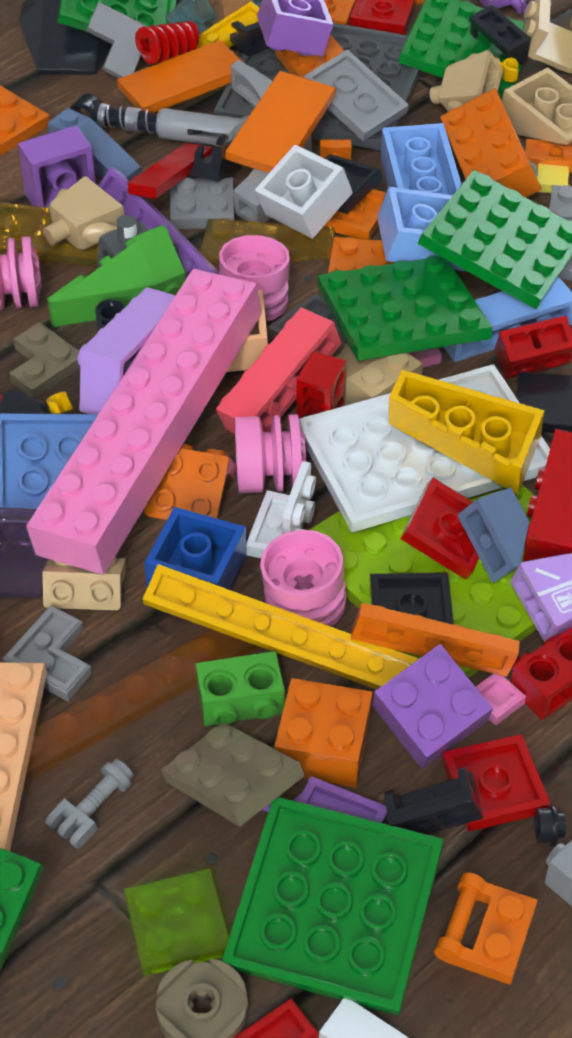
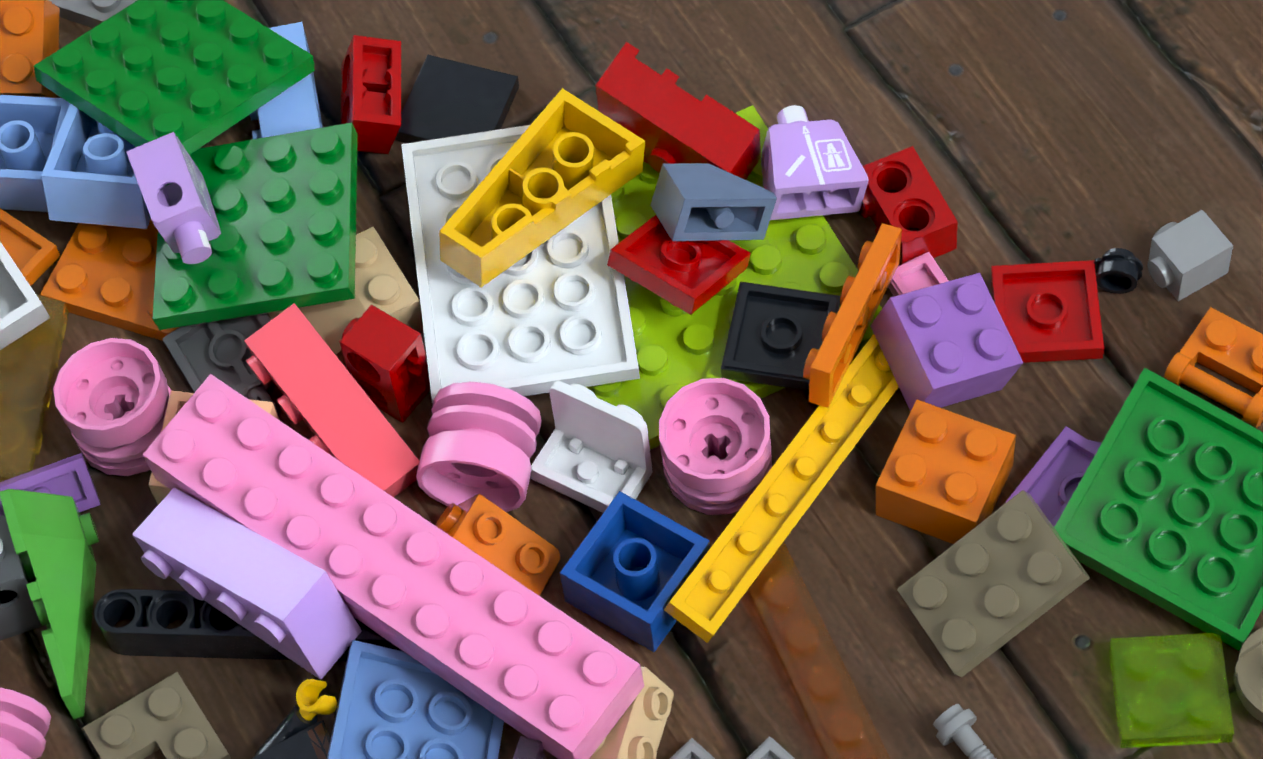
camera: 70 degrees left, 10 degrees up
bright green brick [195,651,285,726] -> none
black hinge [384,767,484,835] -> none
none -> lavender torso [126,132,221,264]

